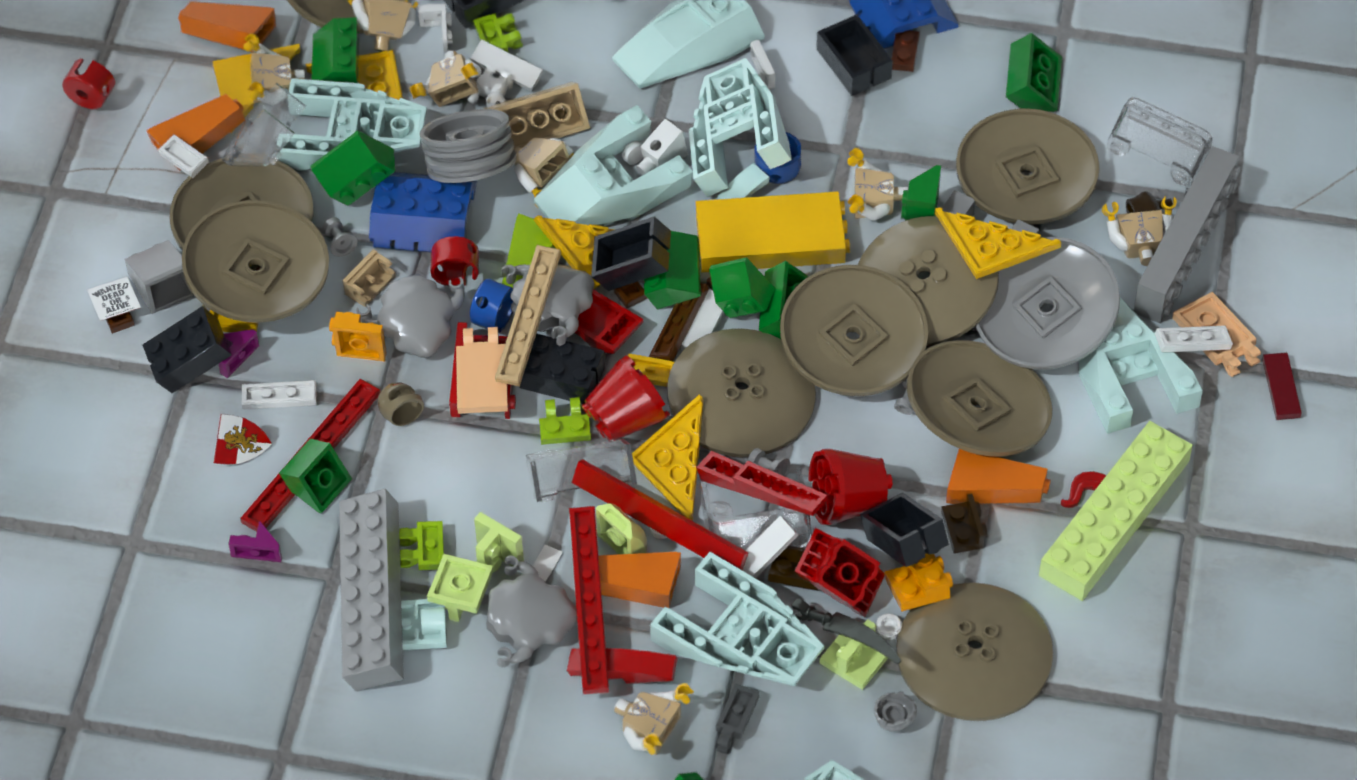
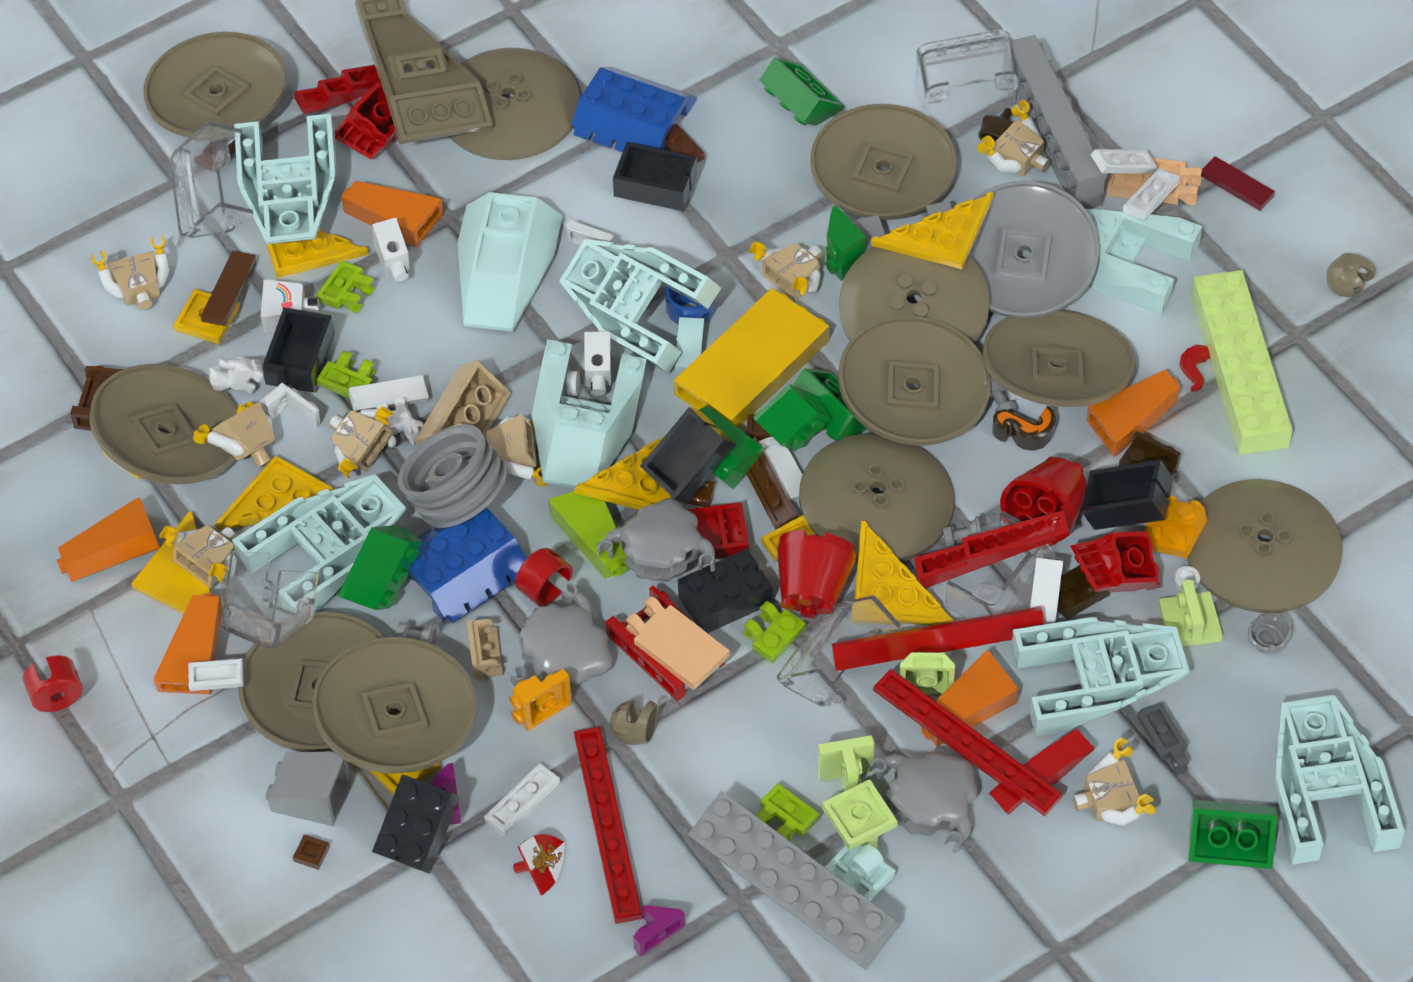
camera: 45 degrees left, 0 degrees up
white sticker [87,277,141,321] -> none
green slope [279,439,352,514] -> none
green slope [311,17,359,83] -> none
blue piece [470,278,513,333] -> none
tan tile [495,245,561,387] -> none
white sticker [533,545,562,581] -> none
pearl dark grey sword [791,598,901,664] -> none
none -> dark brown animal [992,406,1056,451]
none -> white tile [1091,149,1157,174]
none -> dark tan helmet [1326,253,1376,297]

